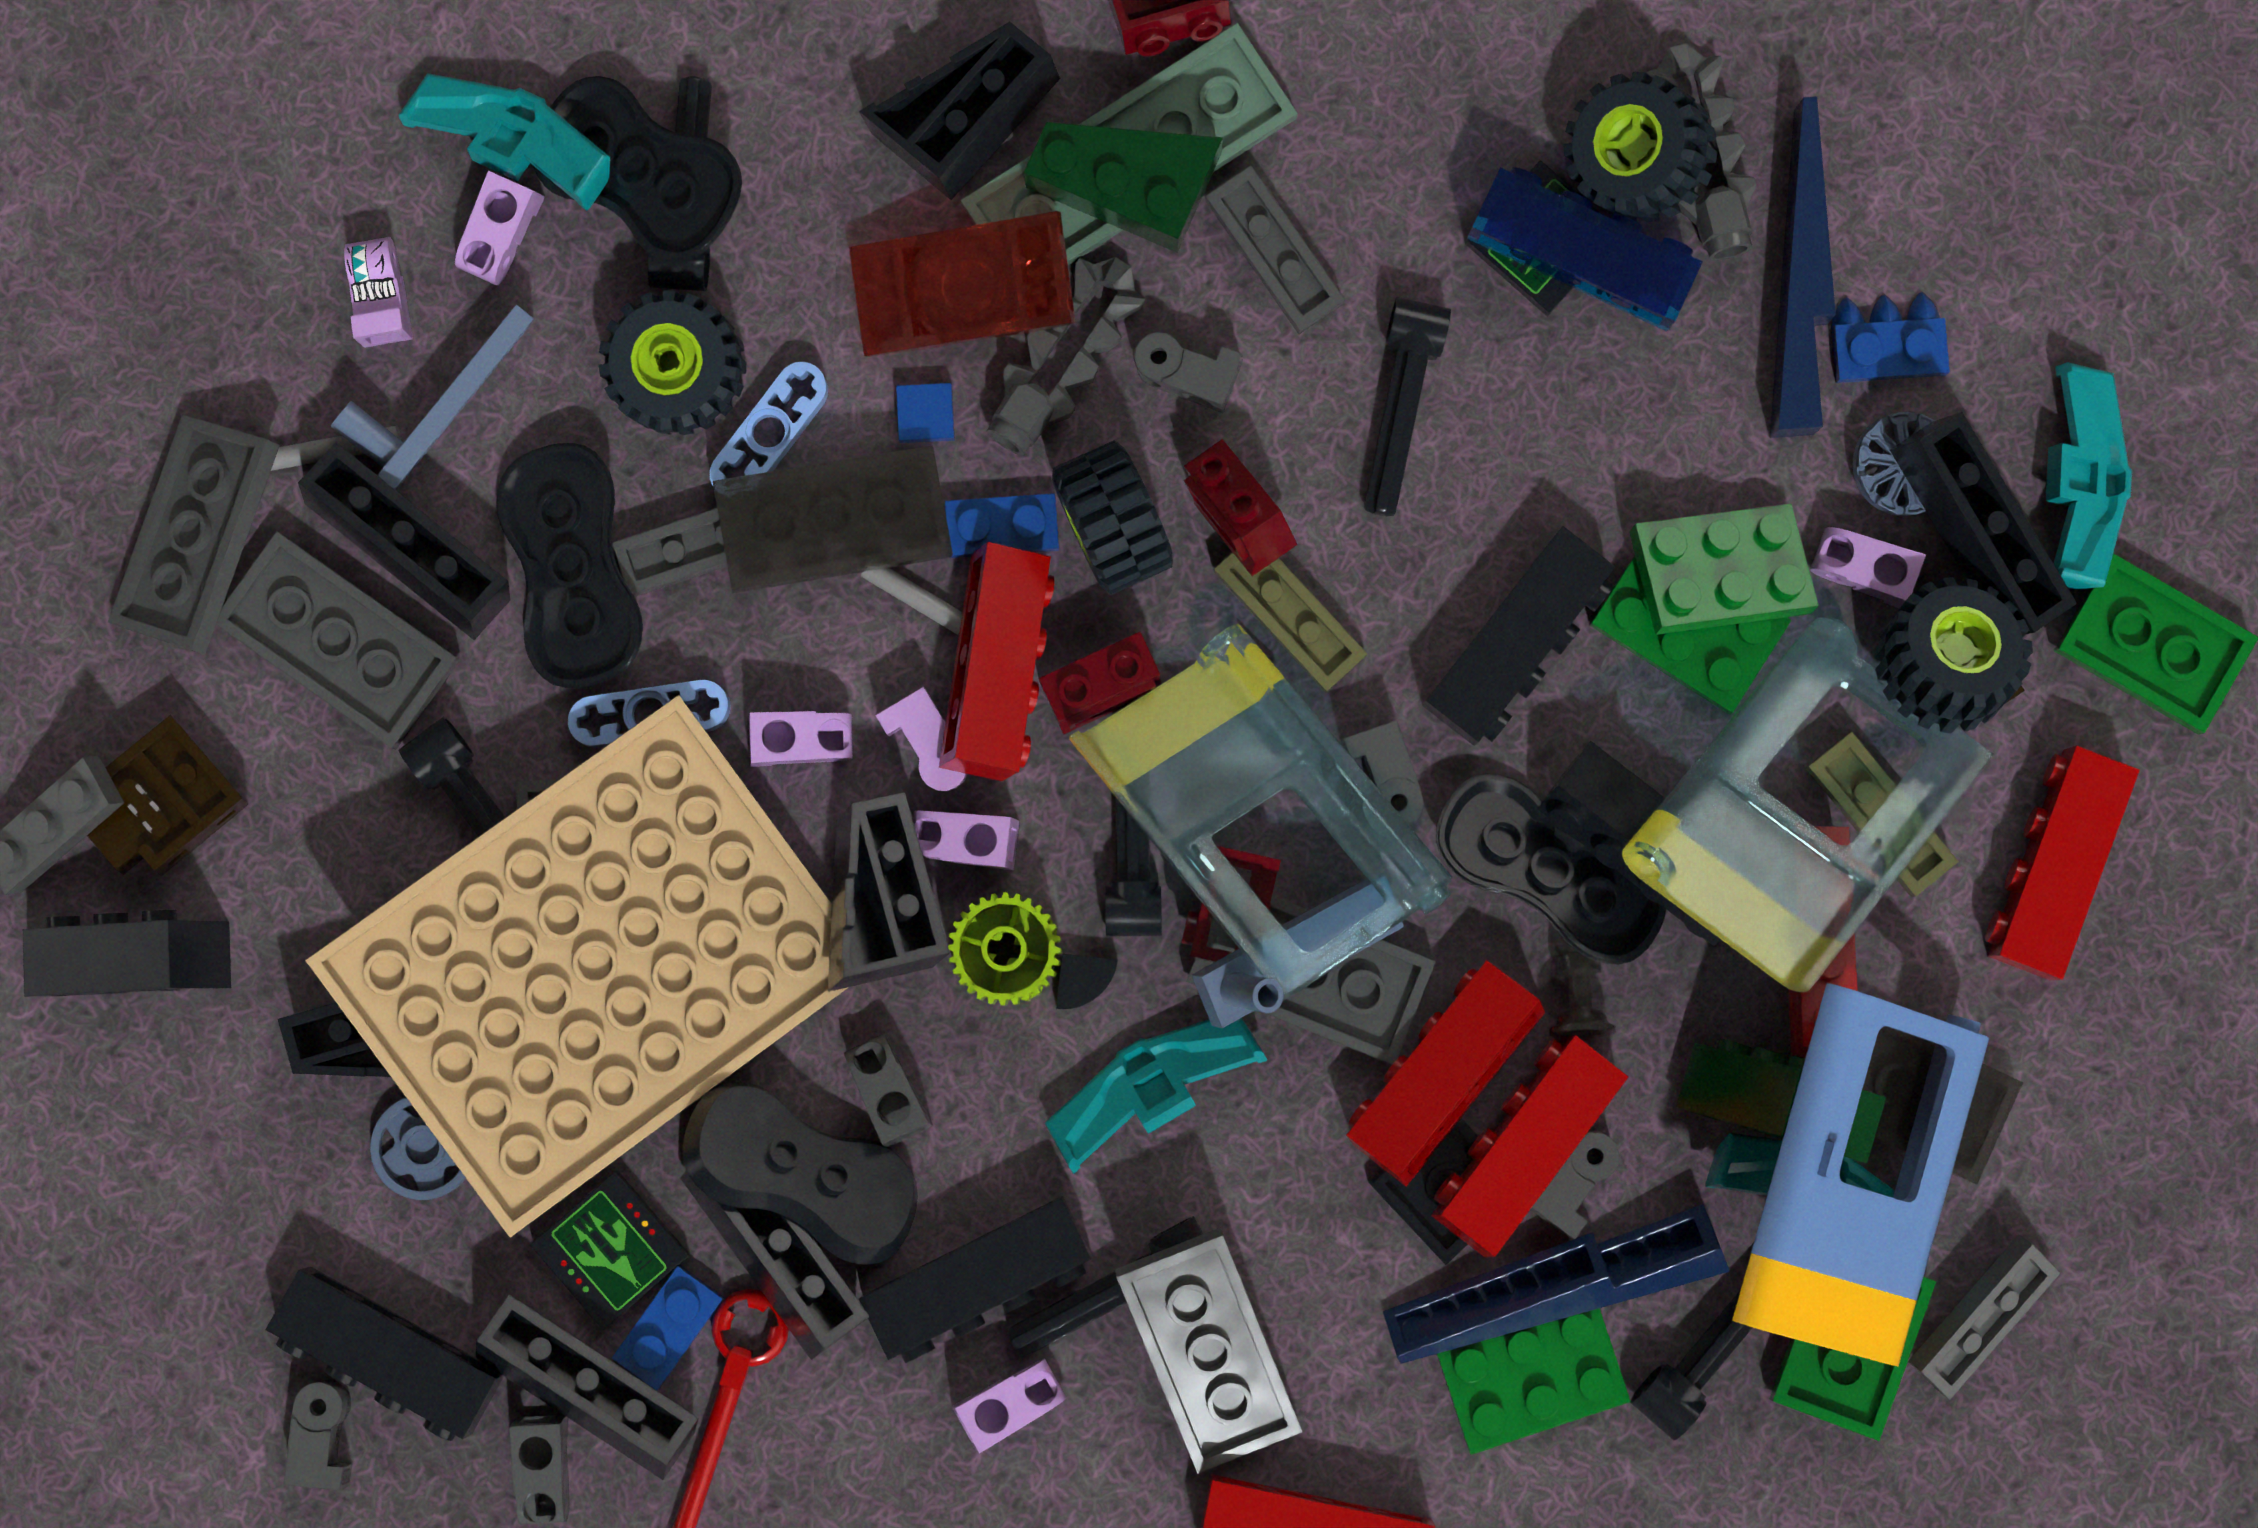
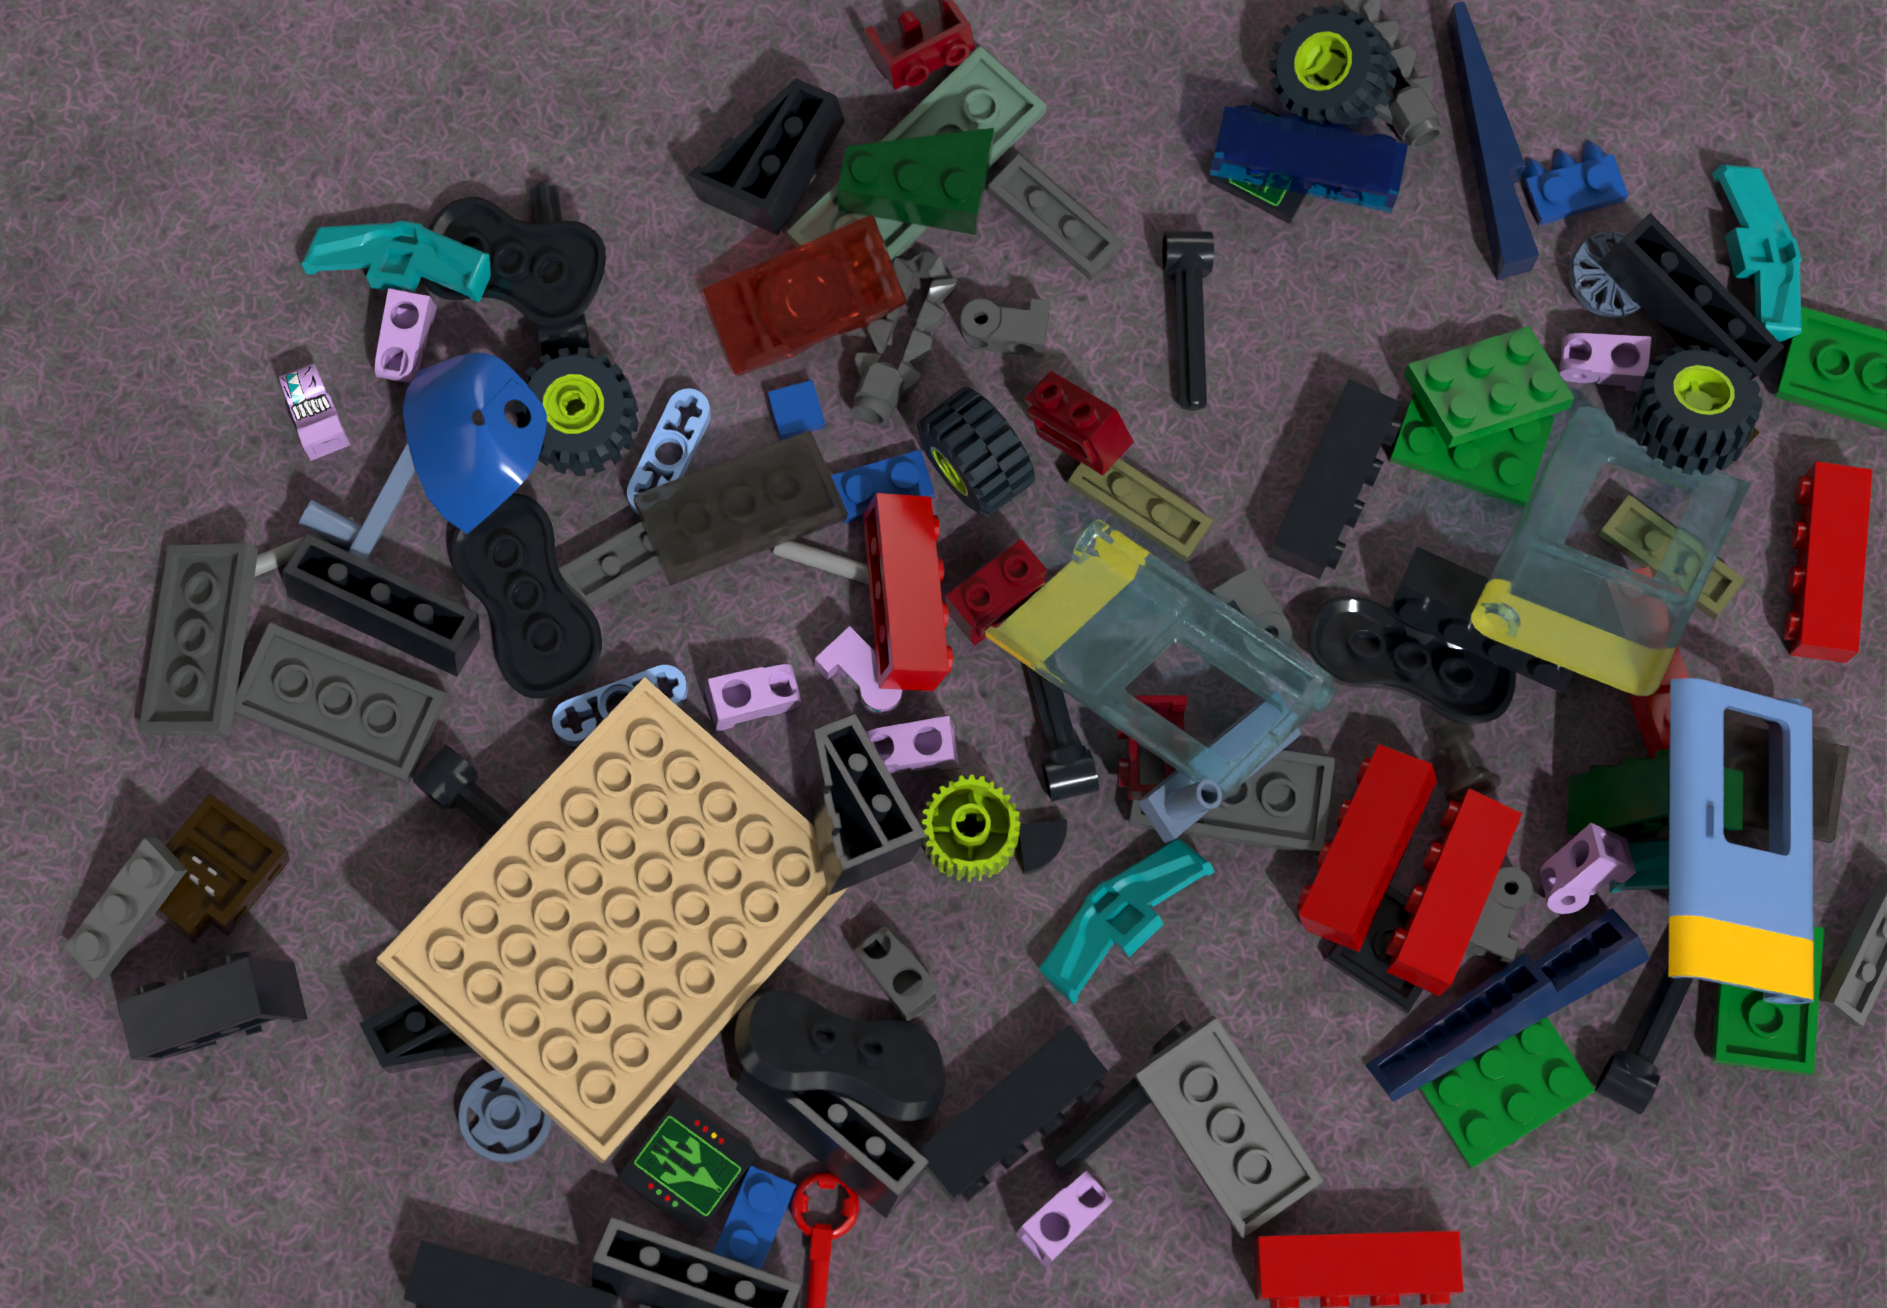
camera: 20 degrees left, 10 degrees down
none -> blue piece [402,353,547,534]
none -> lavender leg [1539,823,1636,914]

